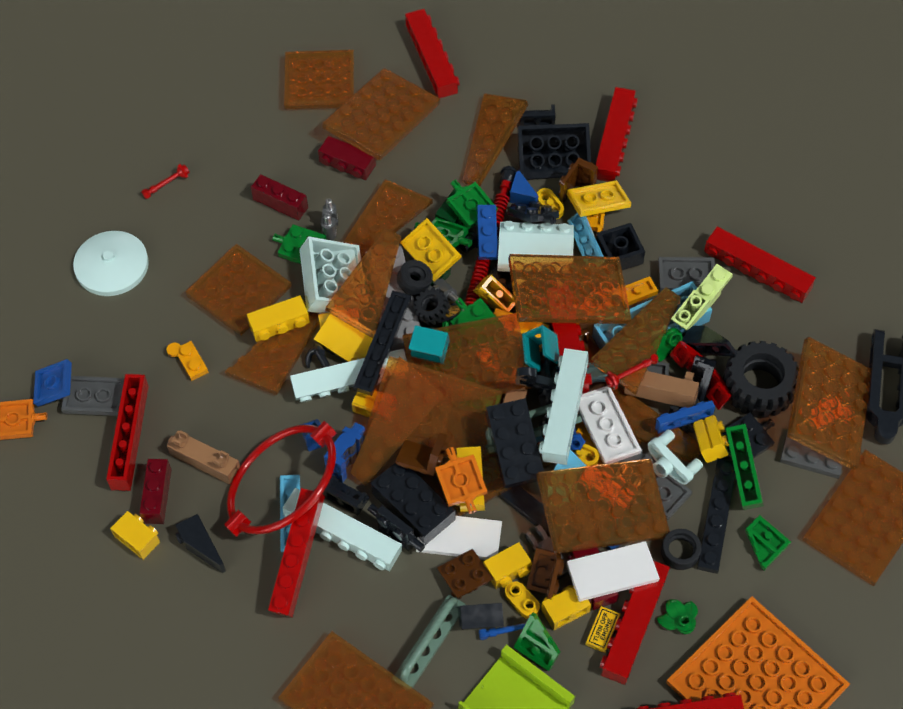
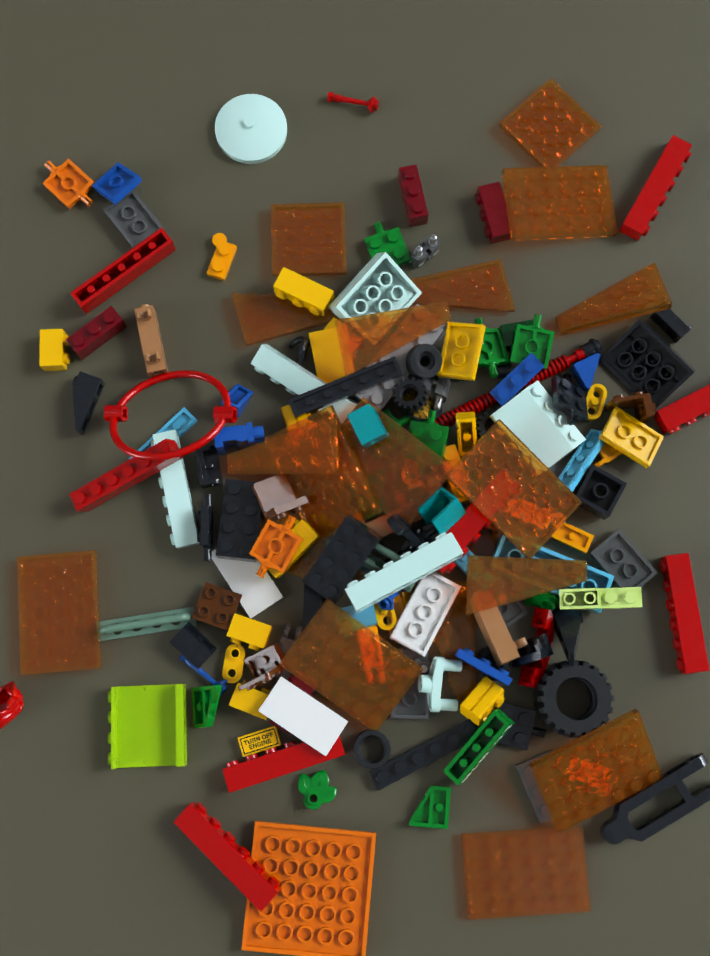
camera: 45 degrees right, 20 degrees up
red piece [605,354,658,390] -> none

